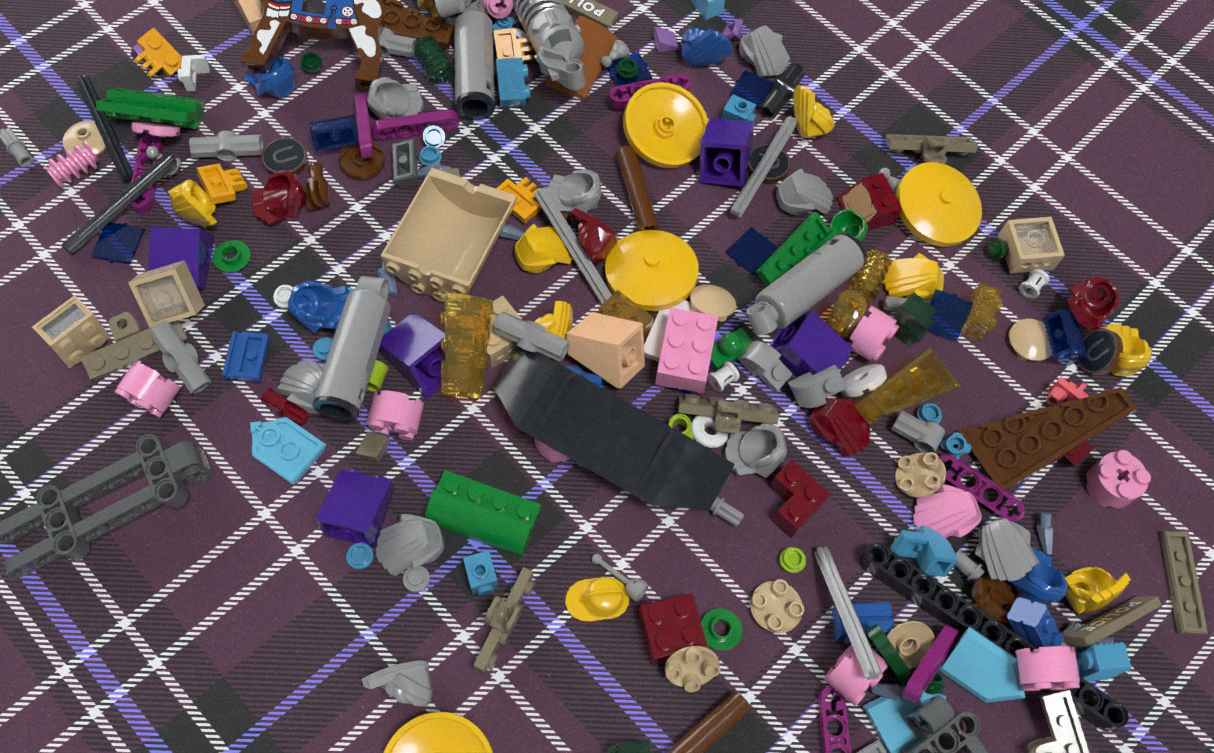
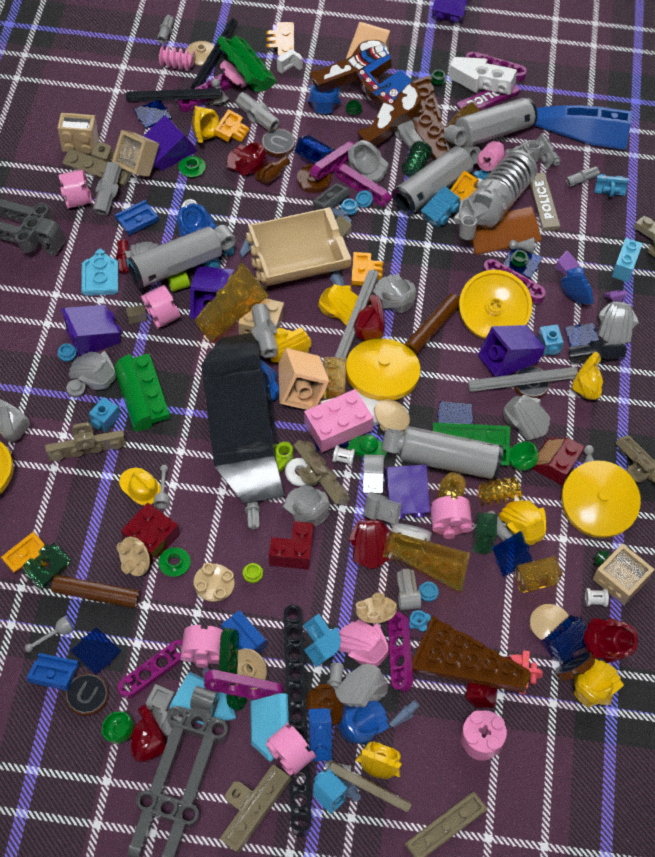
camera: 55 degrees right, 5 degrees down
light grey axle [814,546,881,680] -> none

